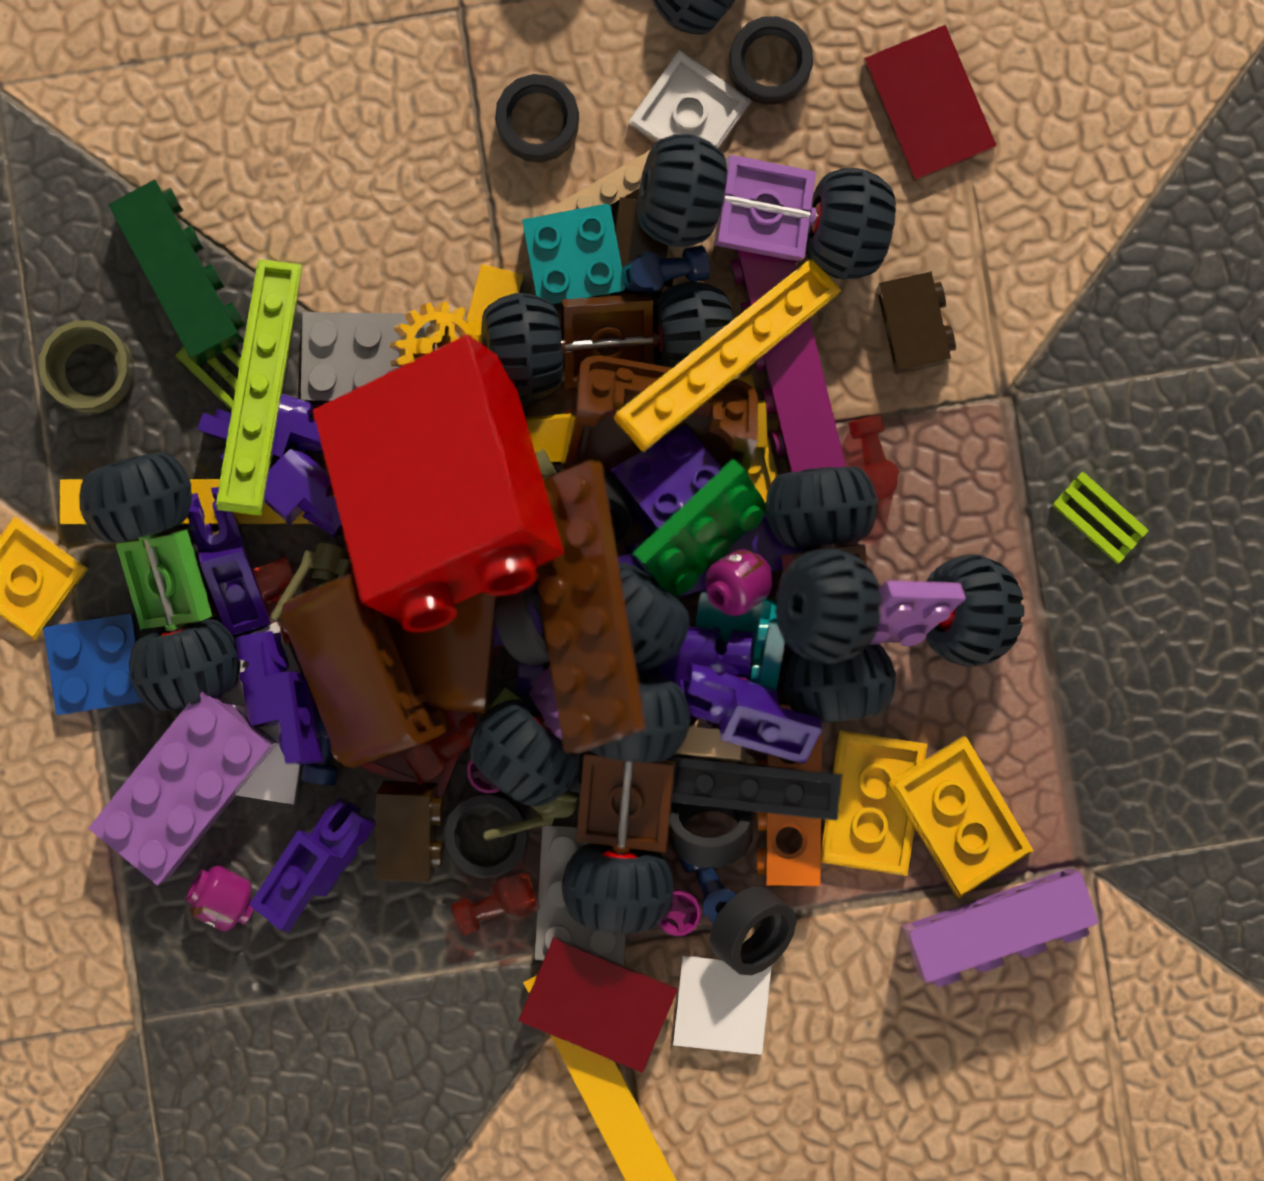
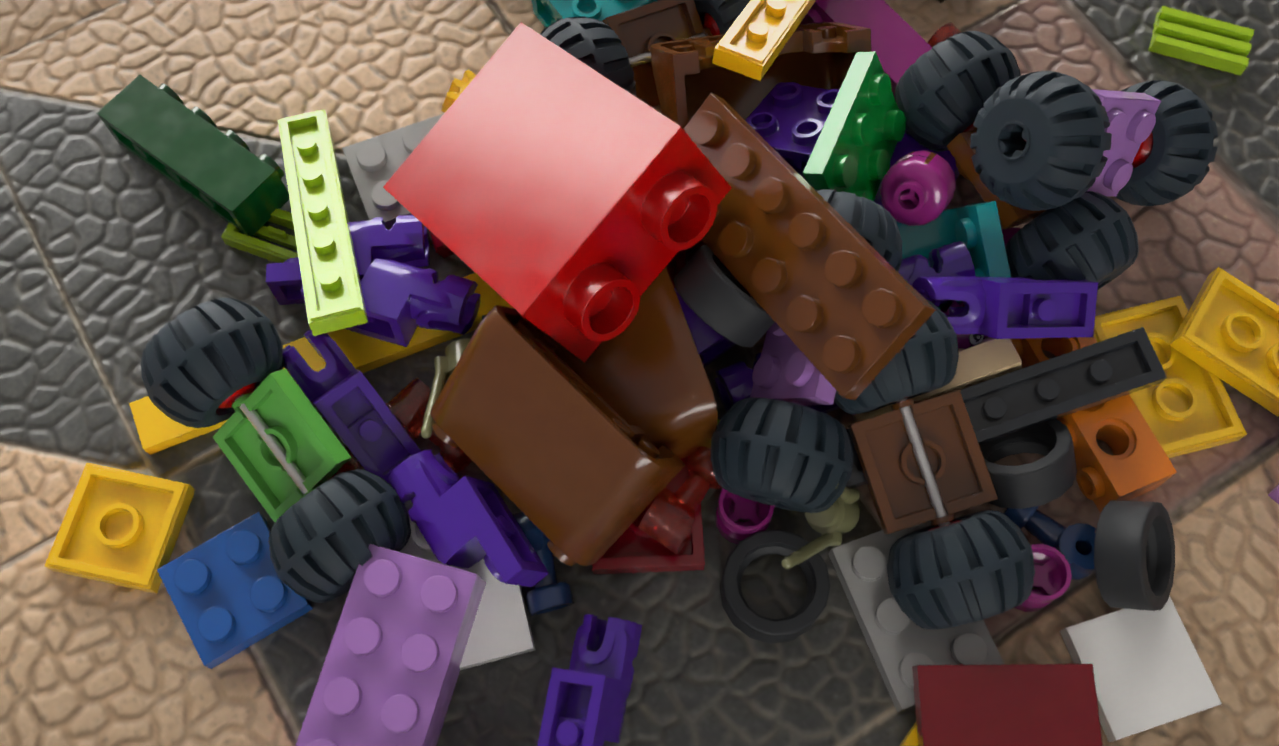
camera: 25 degrees left, 20 degrees down
olive piece [39,320,134,413] -> none
dark brown brick [376,781,444,883] -> none
clear red leg [451,873,540,937] -> none

